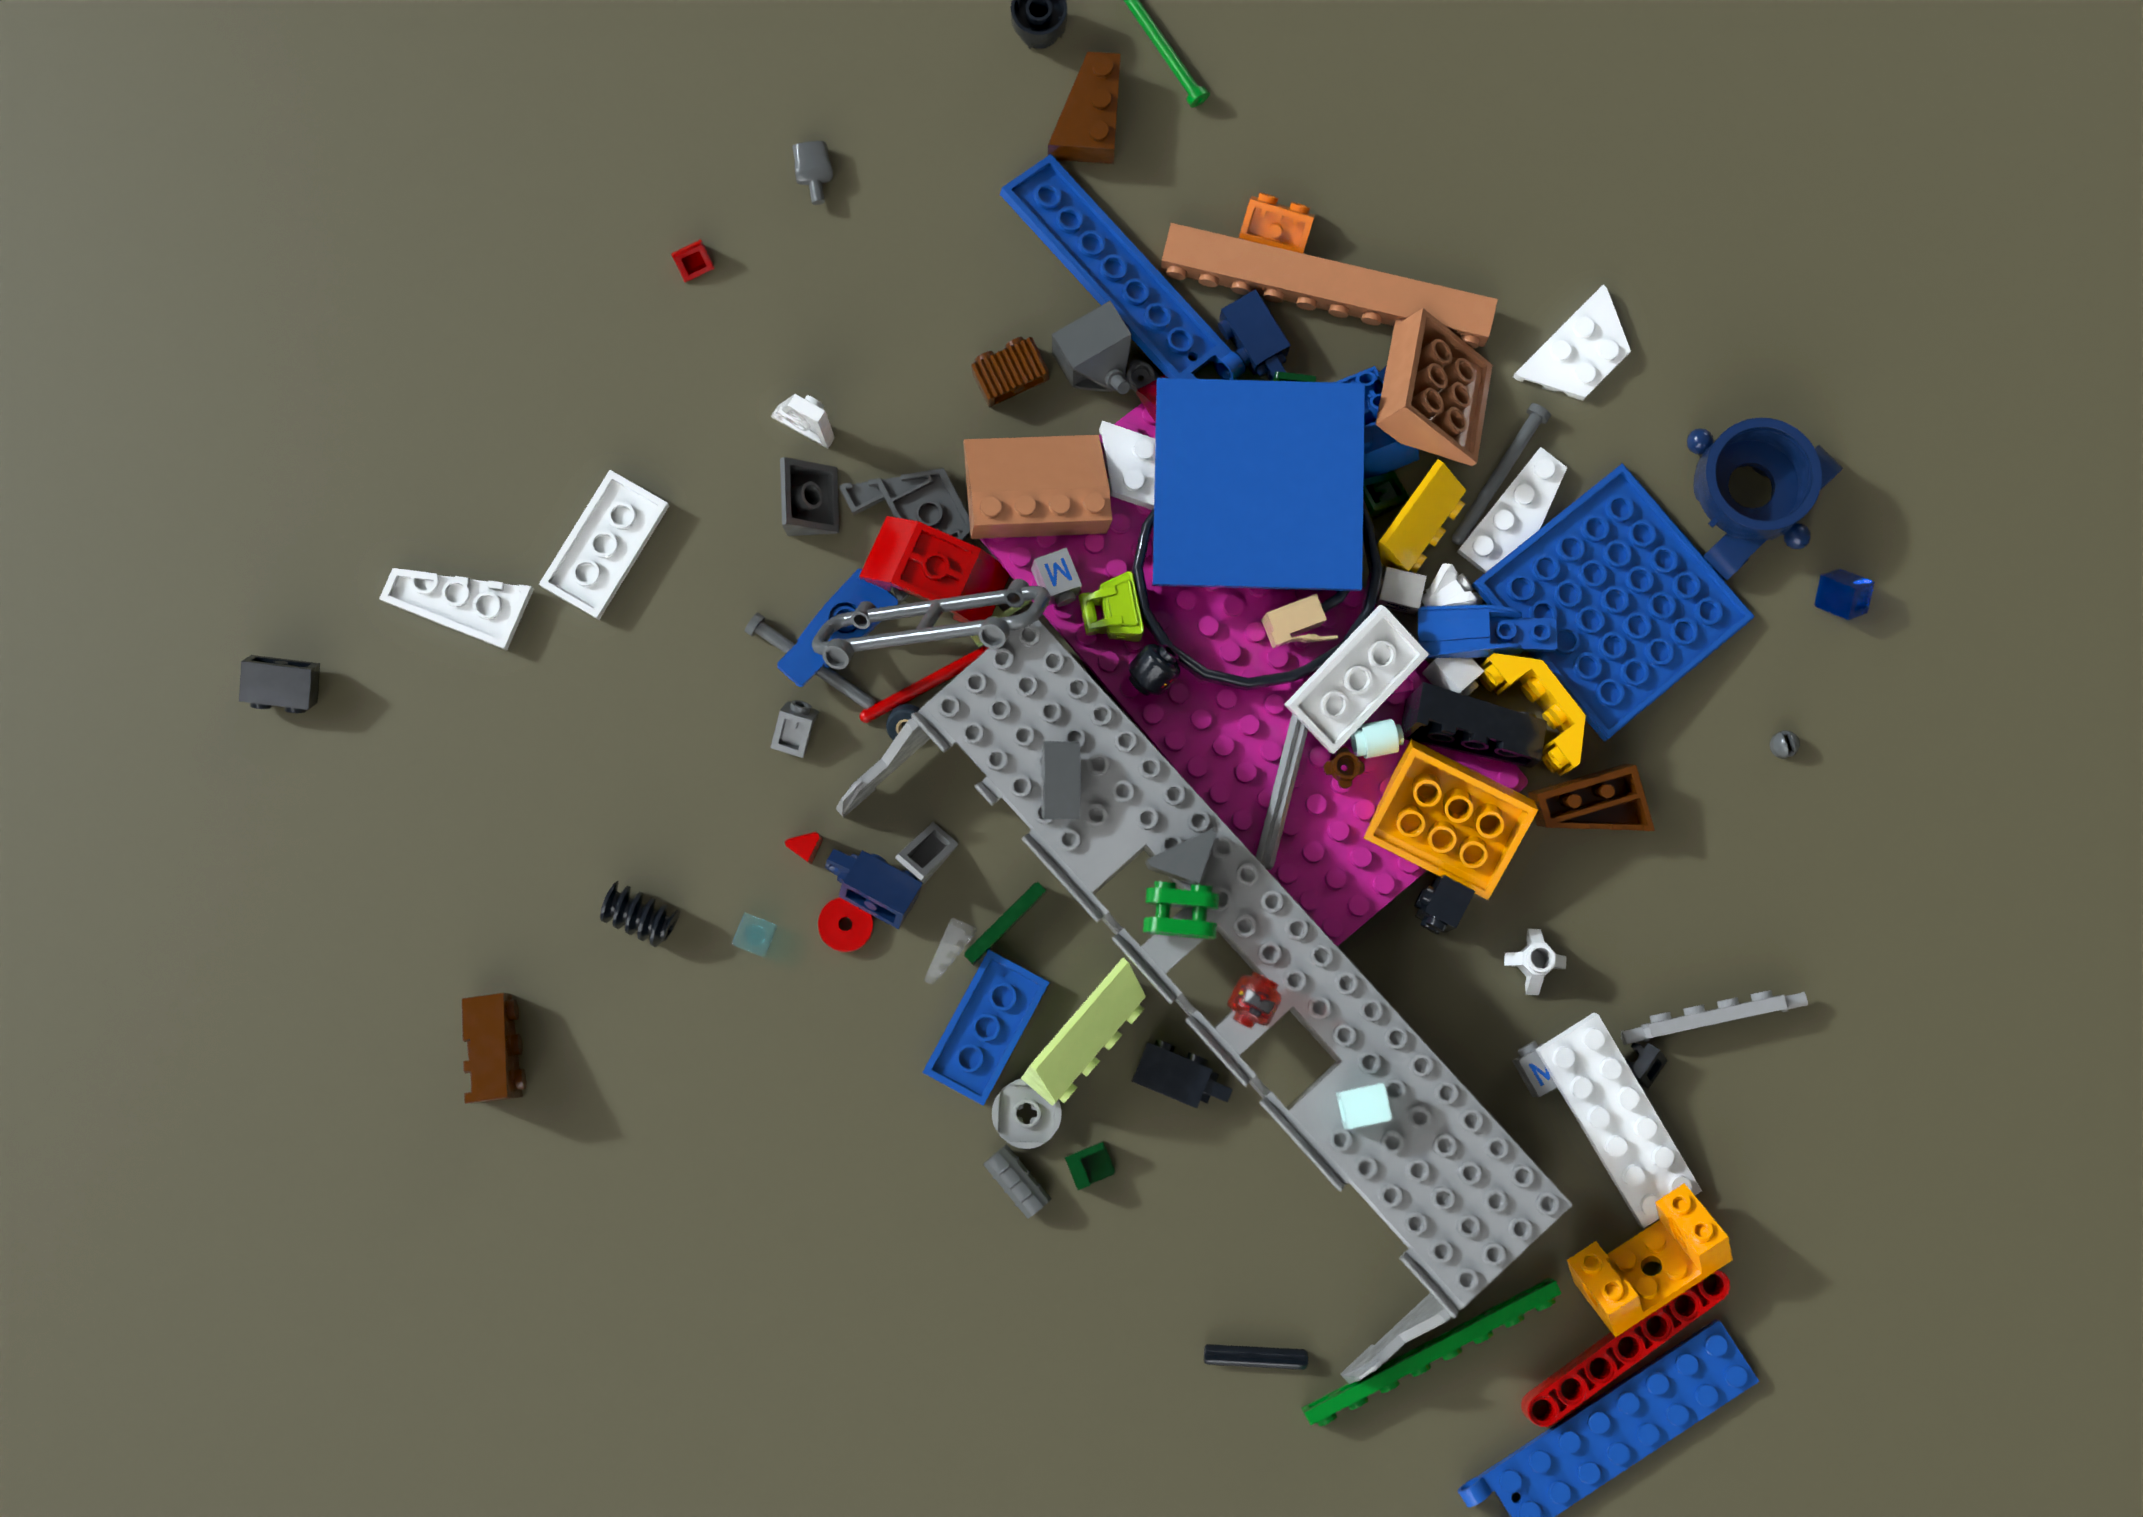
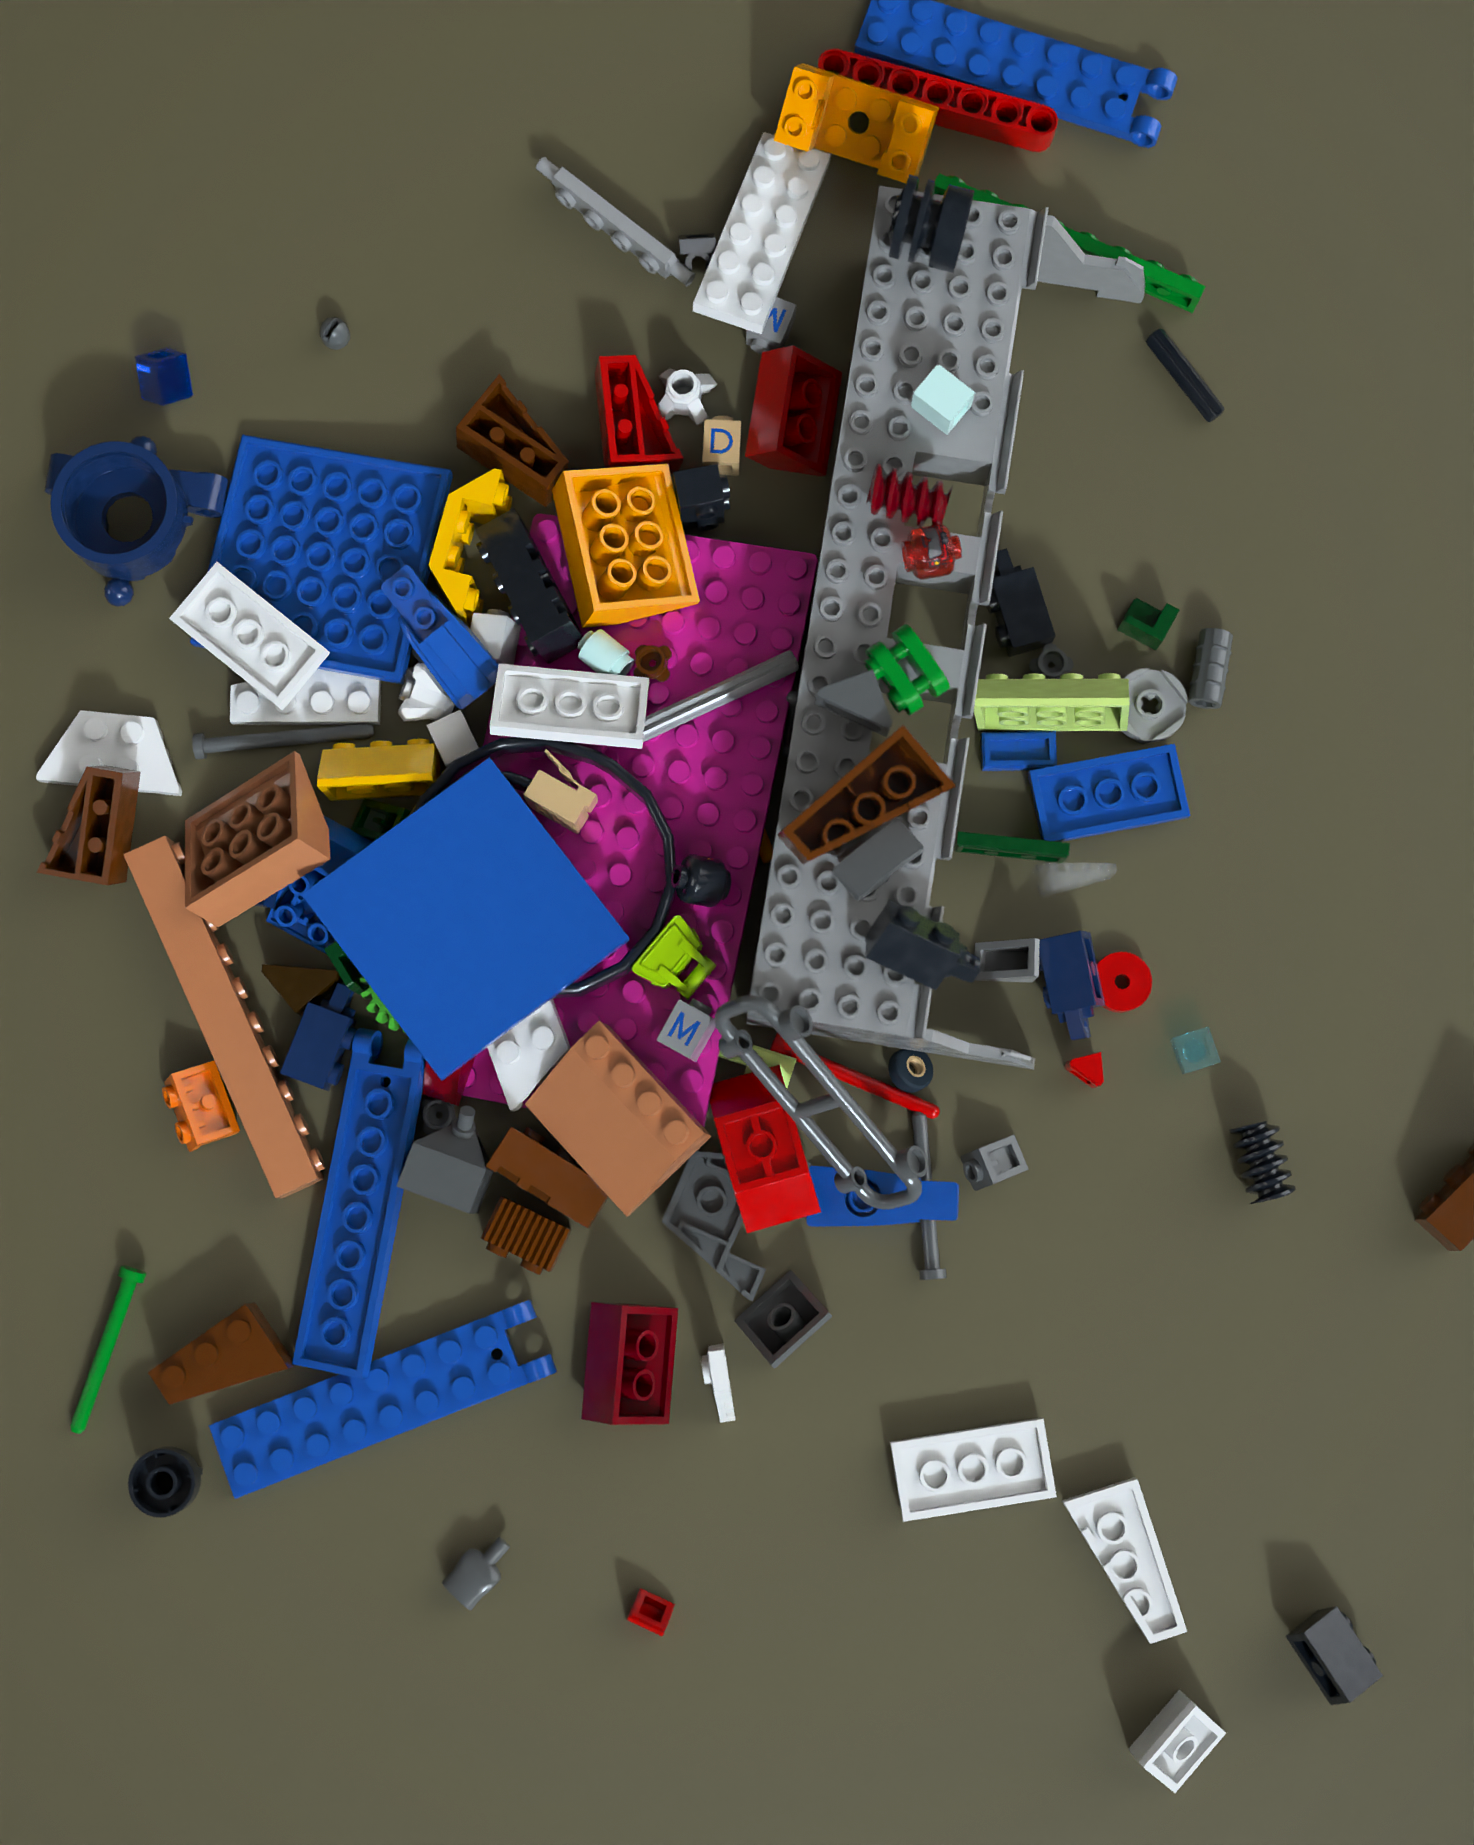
camera: 130 degrees left, 0 degrees up
none -> reddish brown wedge [36,765,141,886]
none -> white plate [169,562,330,710]
none -> blue hinge [209,1299,558,1499]
none -> dark brown slope [261,964,343,1016]
none -> reddish brown wedge [486,1127,609,1228]
none -> dark red slope [581,1302,678,1425]
none -> red wedge [594,355,684,474]
none -> tan brick [702,416,741,475]
none -> red slope [745,345,842,476]
none -> reddish brown wedge [777,725,956,865]
none -> black hinge [865,900,980,990]
none -> dark red piece [866,464,953,531]
none -> black wheel [889,174,974,273]
none -> blue tile [980,731,1057,771]
none -> dark grey plate [1029,643,1073,679]
none -> white slope [1128,1690,1226,1793]

